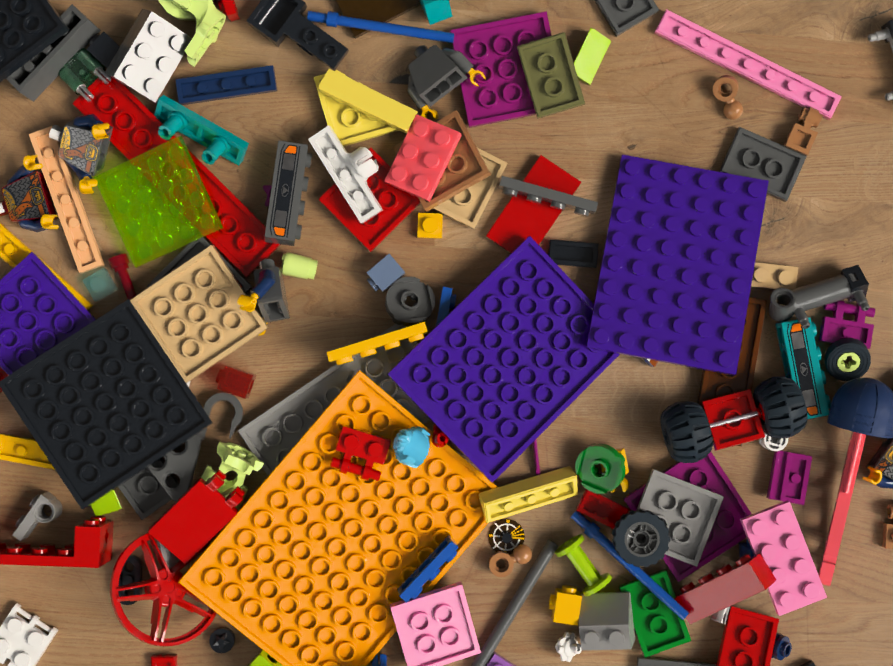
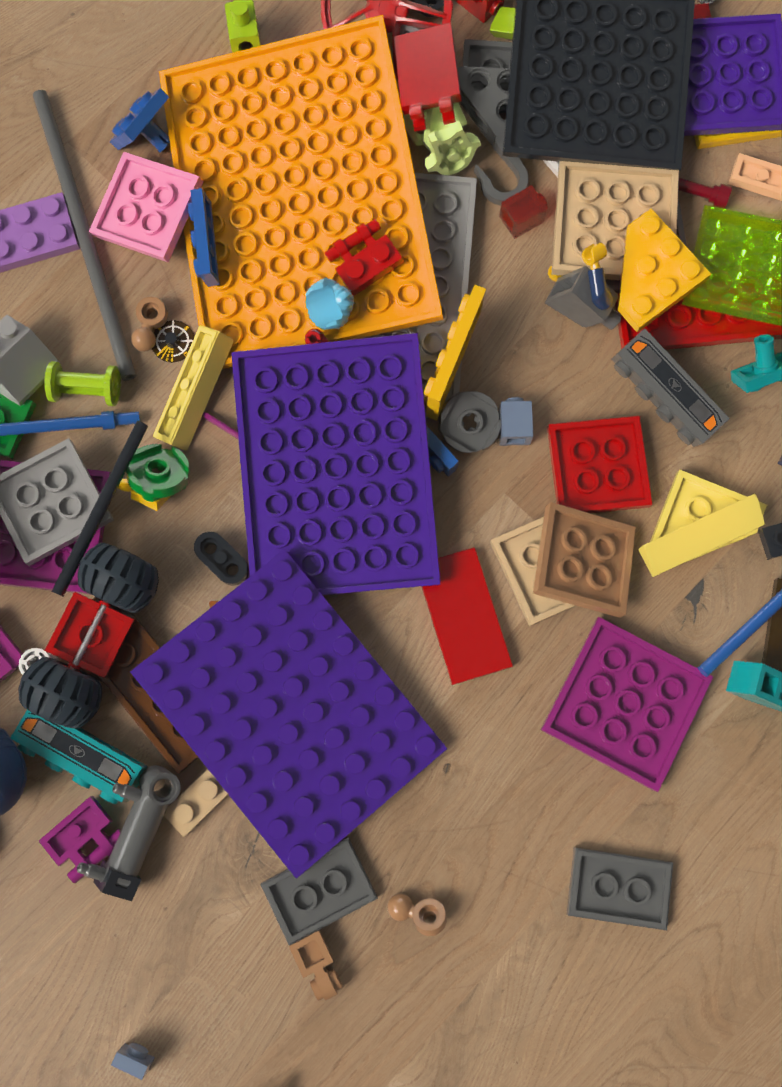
camera: 135 degrees right, 10 degrees down
clear light blue plate [82,268,118,302] -> none
black tile [209,627,235,654] -> none
yellowish green piece [280,252,318,280] -> none
white plate [308,125,383,223] -> none
coral plate [385,114,462,202] -> none
dark grey torso [408,45,486,119] -> none
yellow plate [417,213,443,239] -> none
dark grey plate [498,176,598,217] -> none
olive tile [517,32,585,119] -> none
black tile [548,239,599,268] -> none
yellow brick [549,585,582,626] -> none
white plant [555,632,581,662] -> none
slope [574,28,611,85] -> none
red plate [576,489,630,529] -> none
black wheel [612,509,670,567] -> none
bright pink tile [654,9,842,120] -> none
black bush [824,338,871,381] -> none
none -> black piece [51,421,148,597]
none -> black plate [194,532,249,586]
none -> yellow plate [618,208,711,333]

